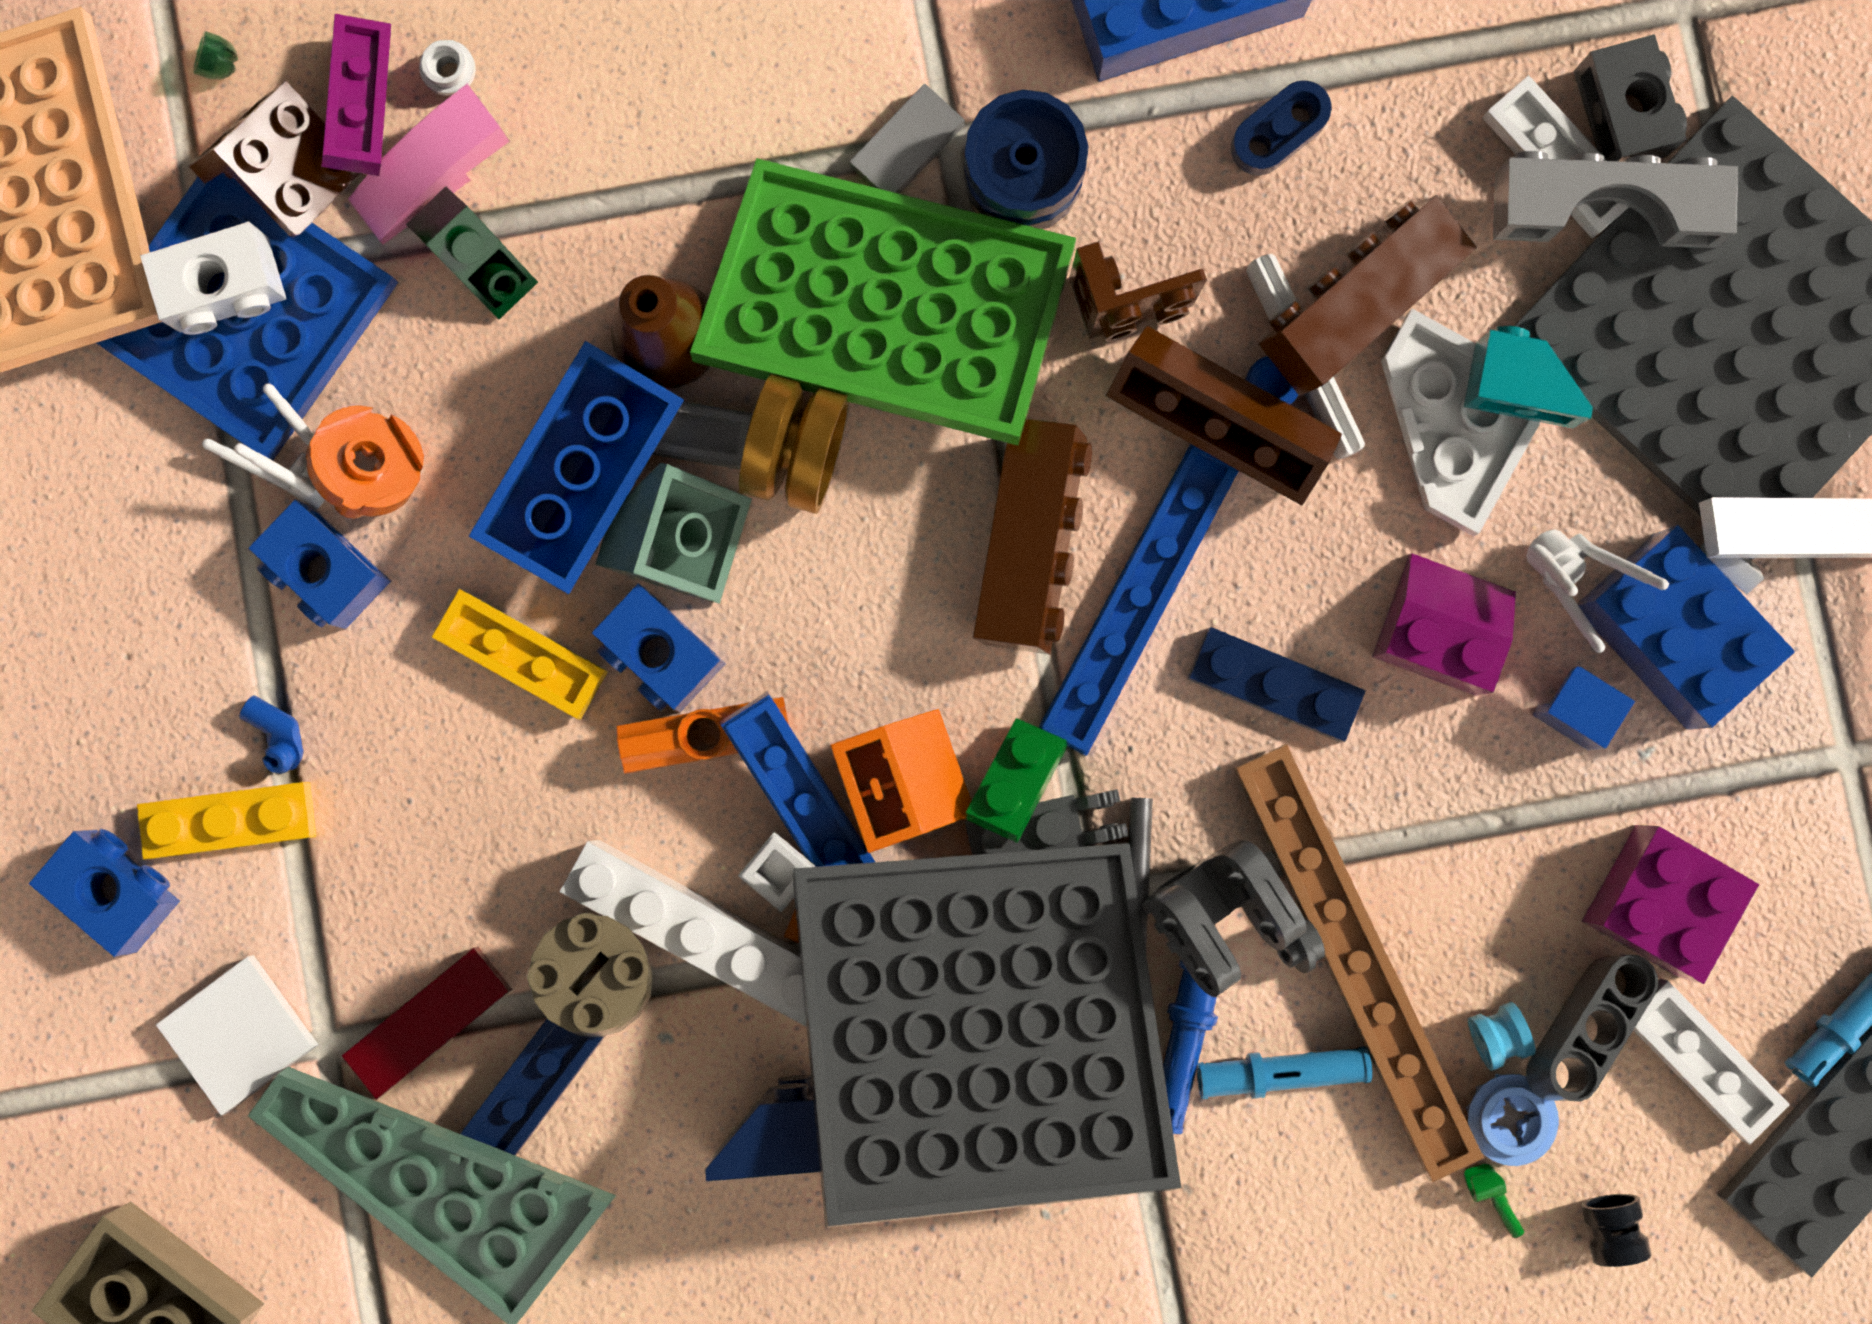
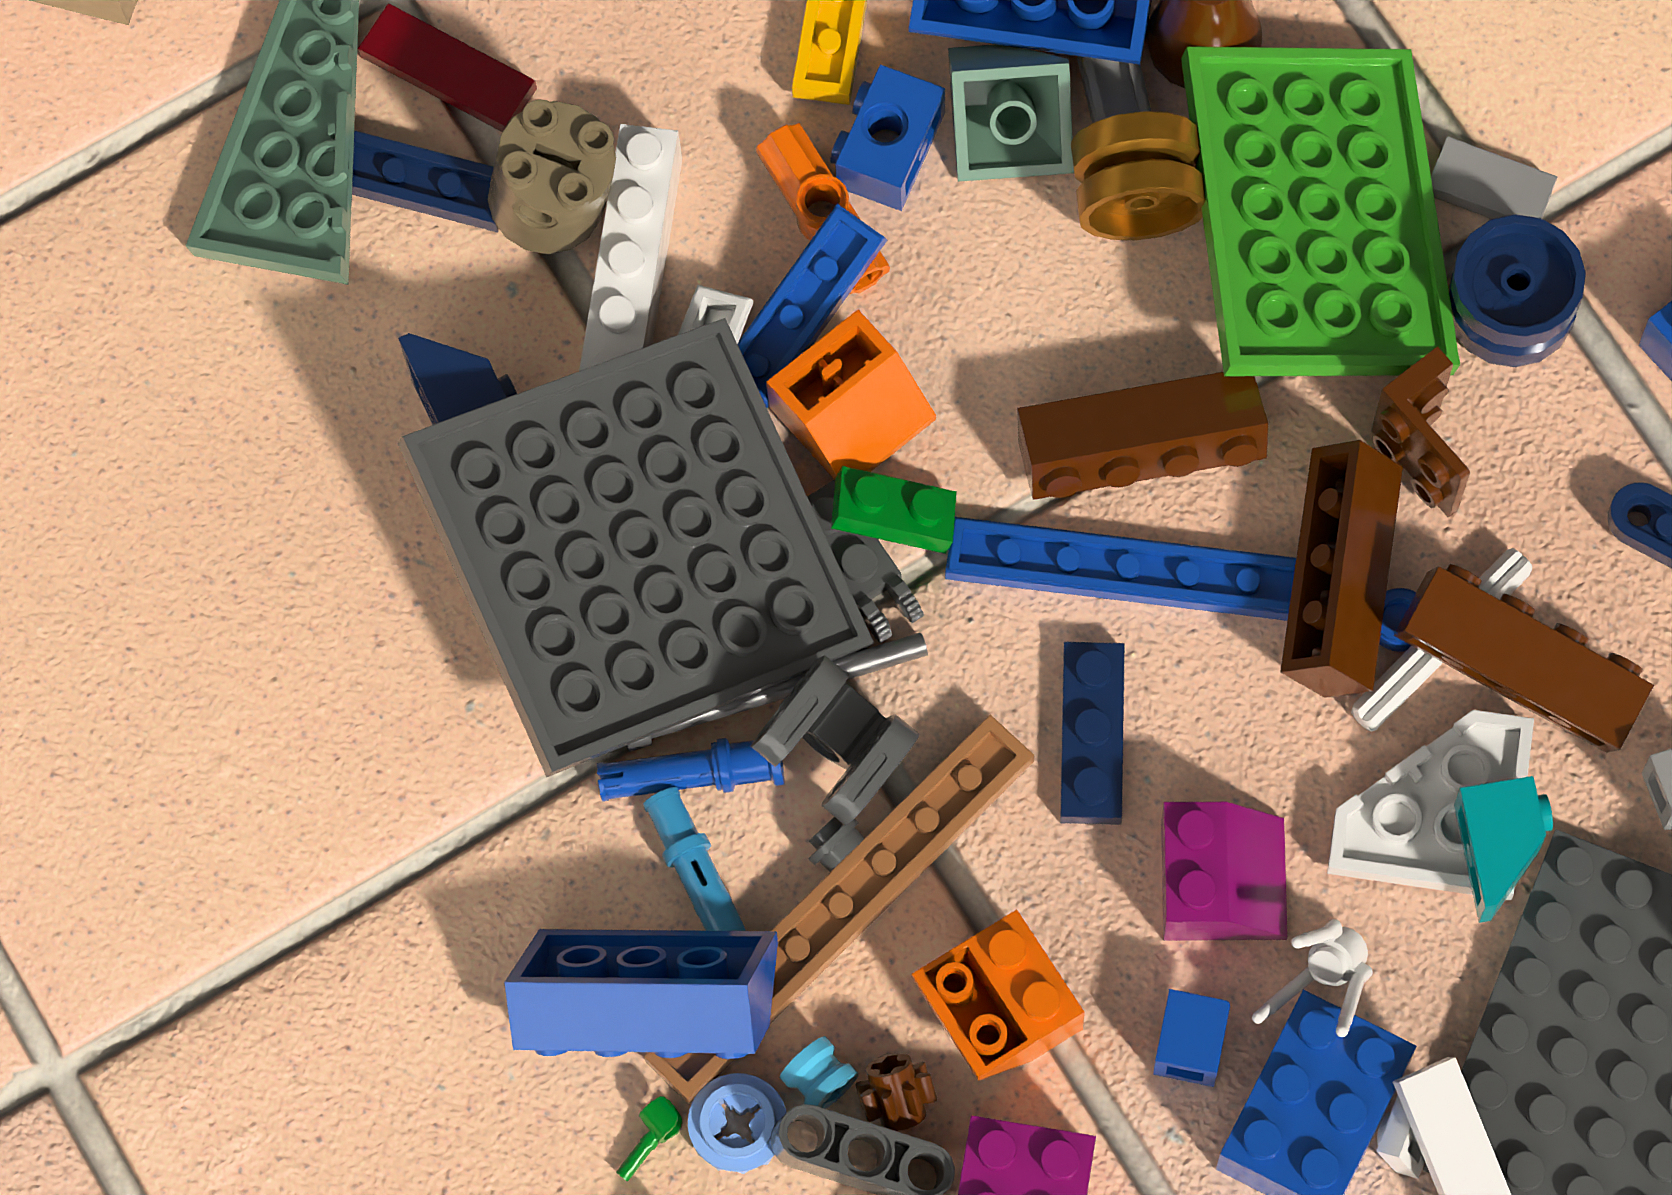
camera: 70 degrees right, 15 degrees down
none -> slope [504,929,778,1059]
none -> reddish brown gear [855,1053,937,1131]
none -> orange slope [911,909,1085,1081]

